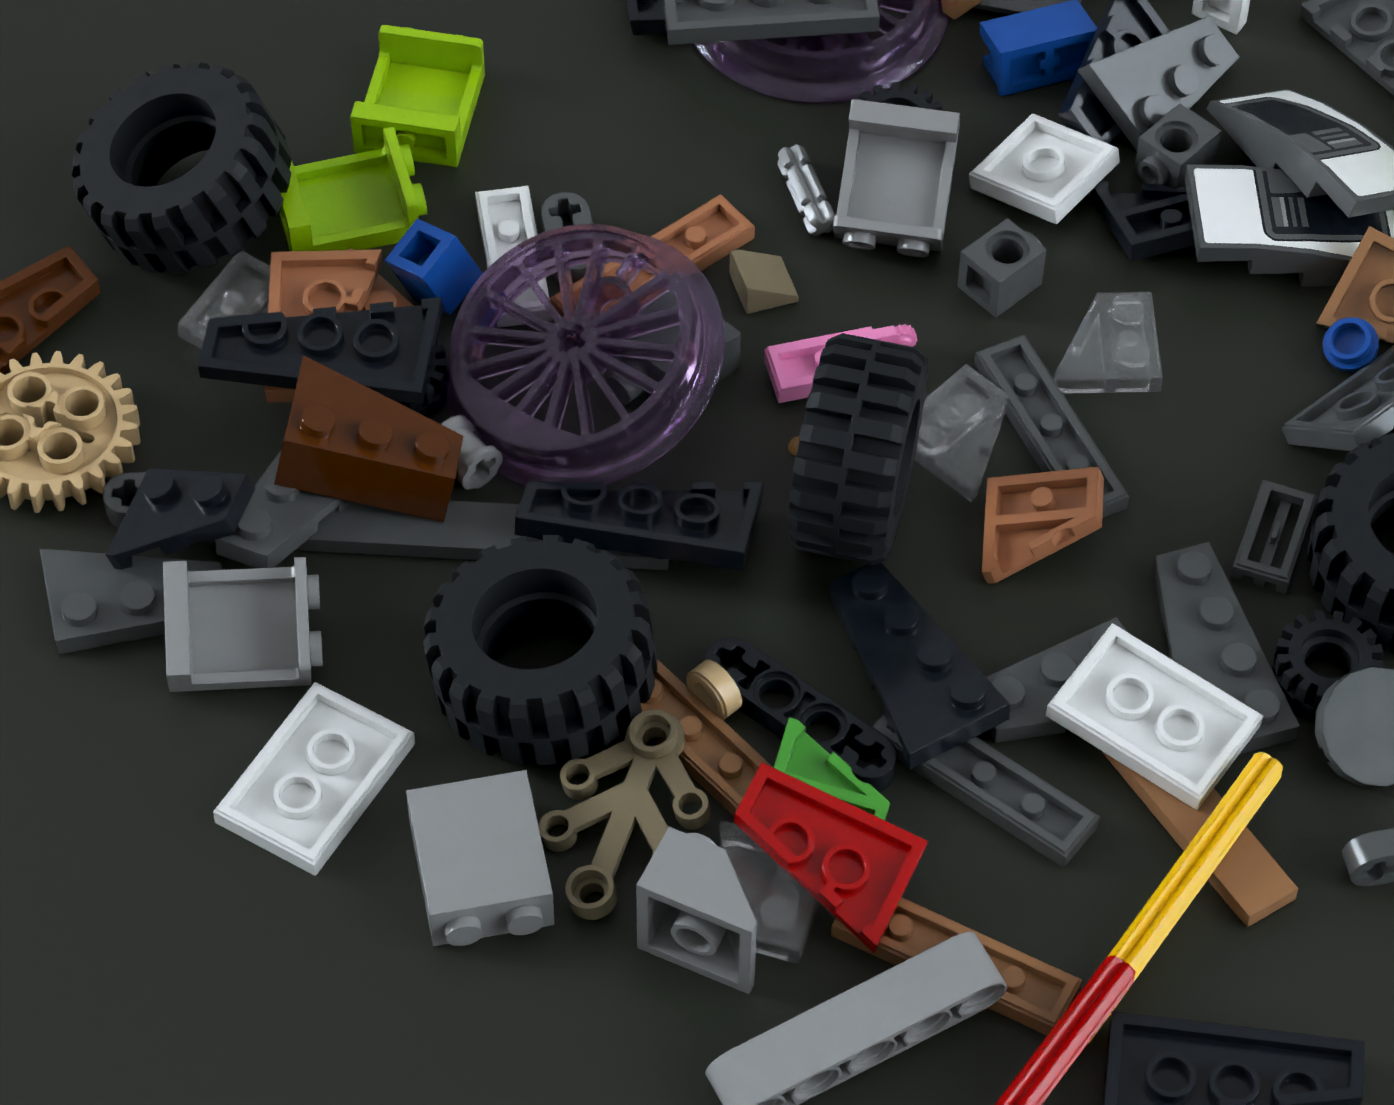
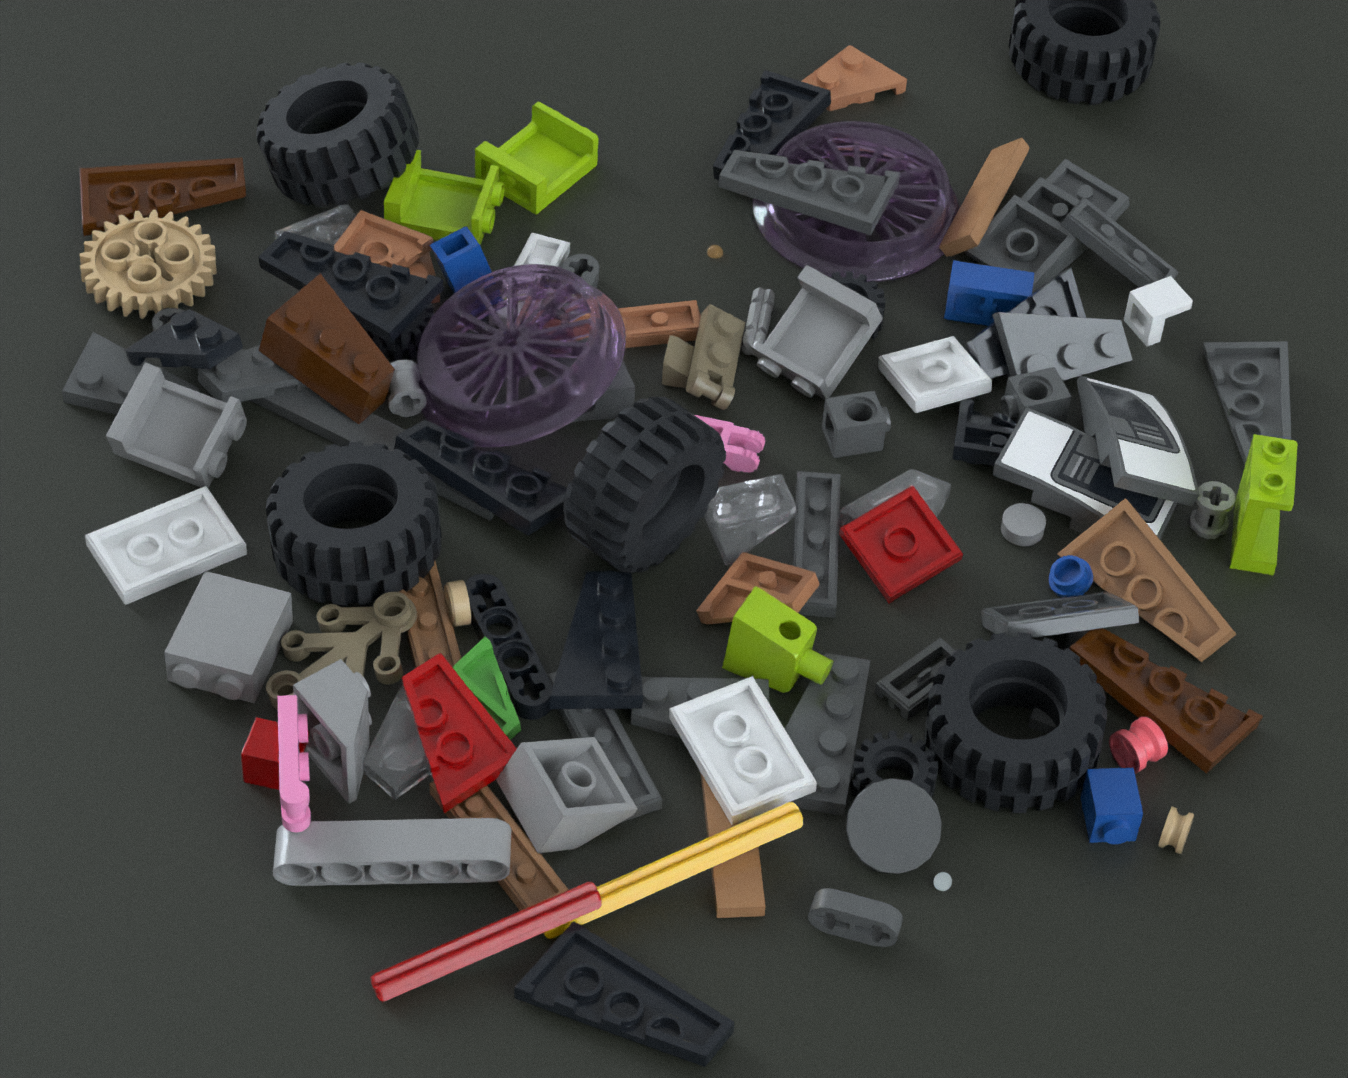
camera: 25 degrees right, 5 degrees down
none -> red panel [241,717,310,790]
none -> bright pink plate [277,695,311,832]
none -> light grey slope [496,737,637,853]
none -> dark tan plate [686,304,745,410]
none -> clear orange piece [707,245,723,258]
none -> lime torso [722,586,834,693]
none -> red tile [839,485,963,603]
none -> light grey tile [1001,503,1046,546]

